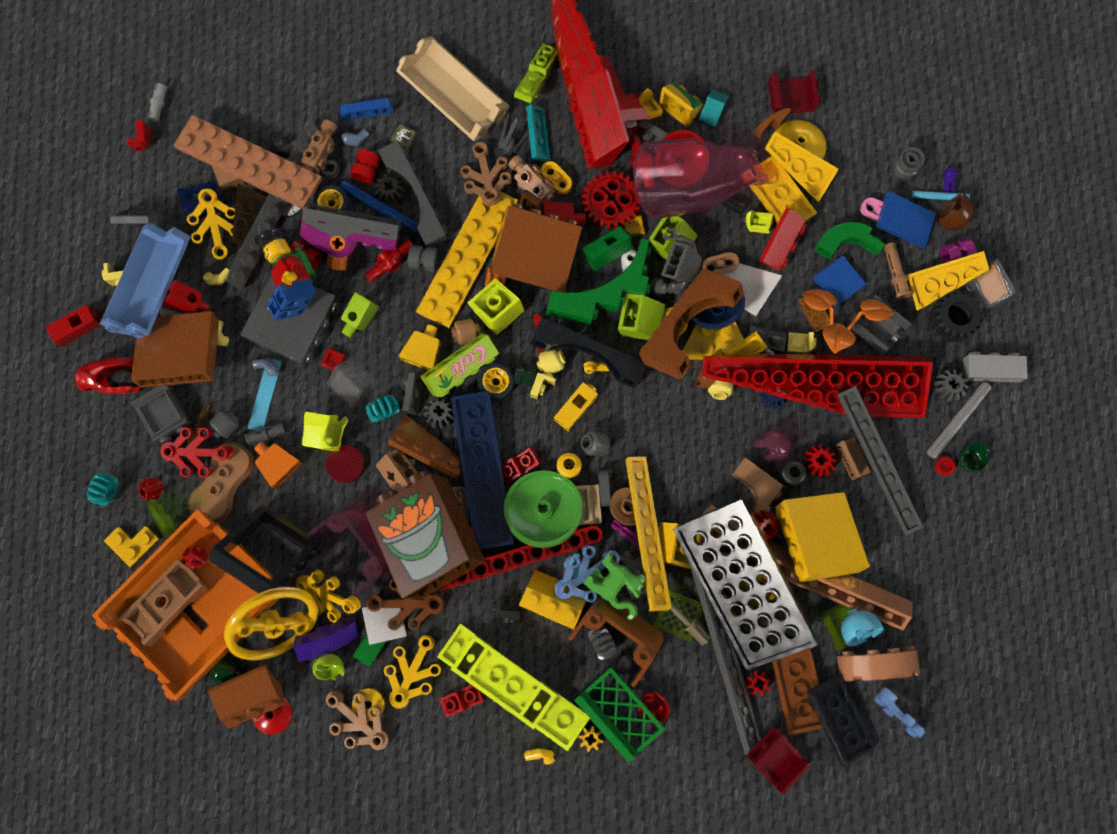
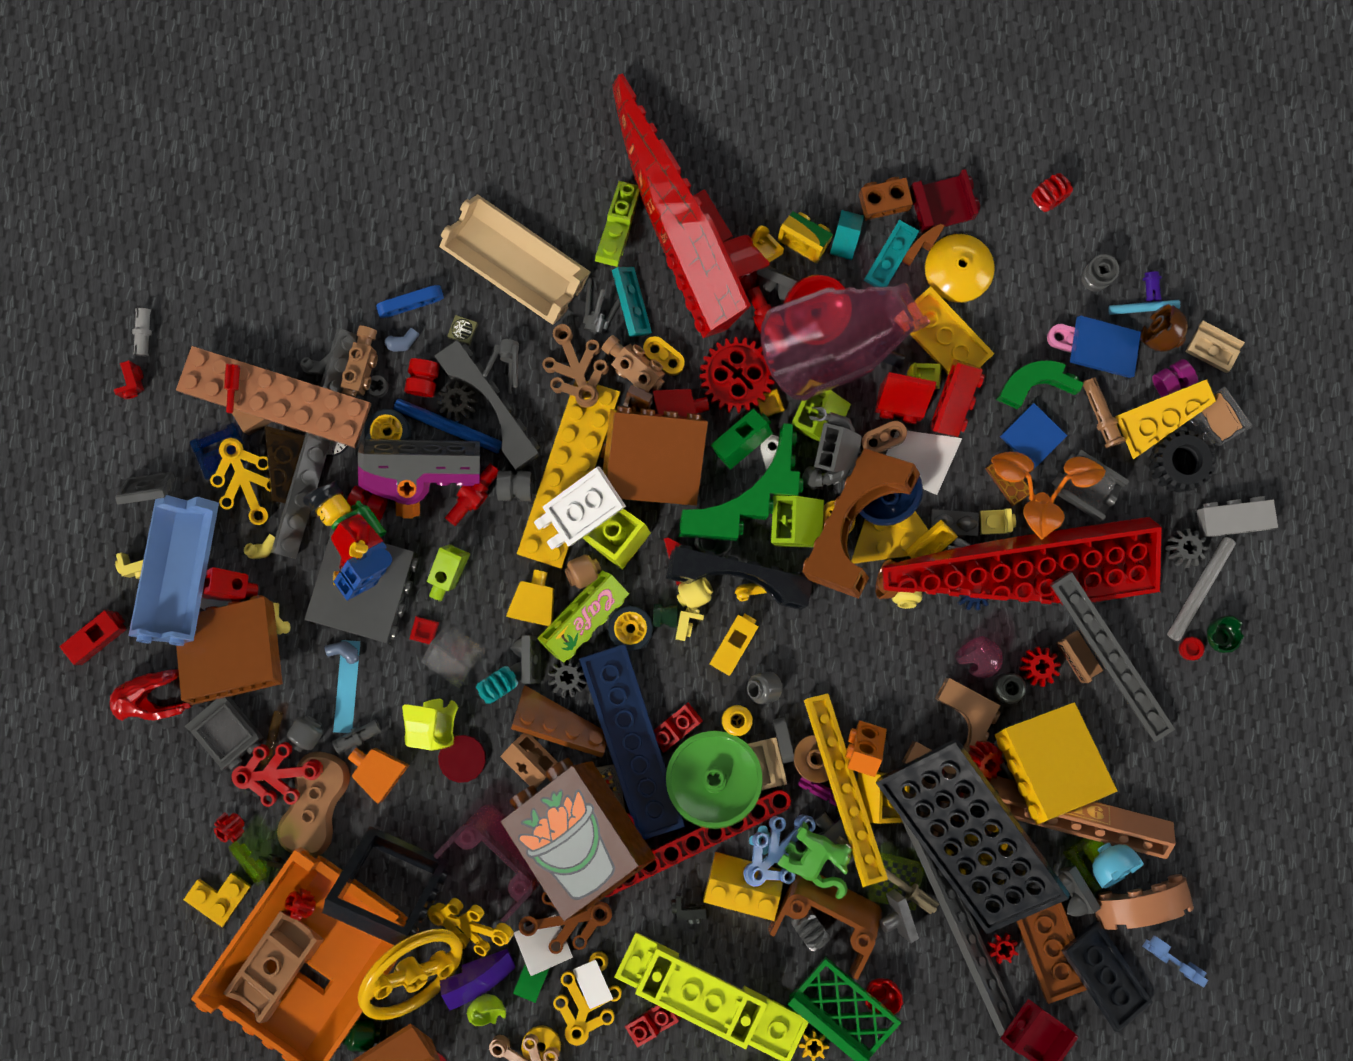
camera: 10 degrees left, 5 degrees up
teal gear [86,472,119,506] -> none
yellow wing [764,132,839,202] -> none
none -> red axle [224,364,240,413]
none -> dark grey plant [483,339,519,394]
none -> white tile [534,467,626,550]
none -> white sticker [573,960,613,1009]
none -> orange brick [845,720,887,777]
none -> dark orange brick [859,177,913,221]
none -> teal plate [864,220,919,292]
none -> red slope [875,372,936,424]
none -> flat silver tile [879,889,919,943]
none -> red gear [1031,173,1073,212]
none -> dark grey tile [1057,866,1101,916]
none -> tan plate [1185,321,1245,373]

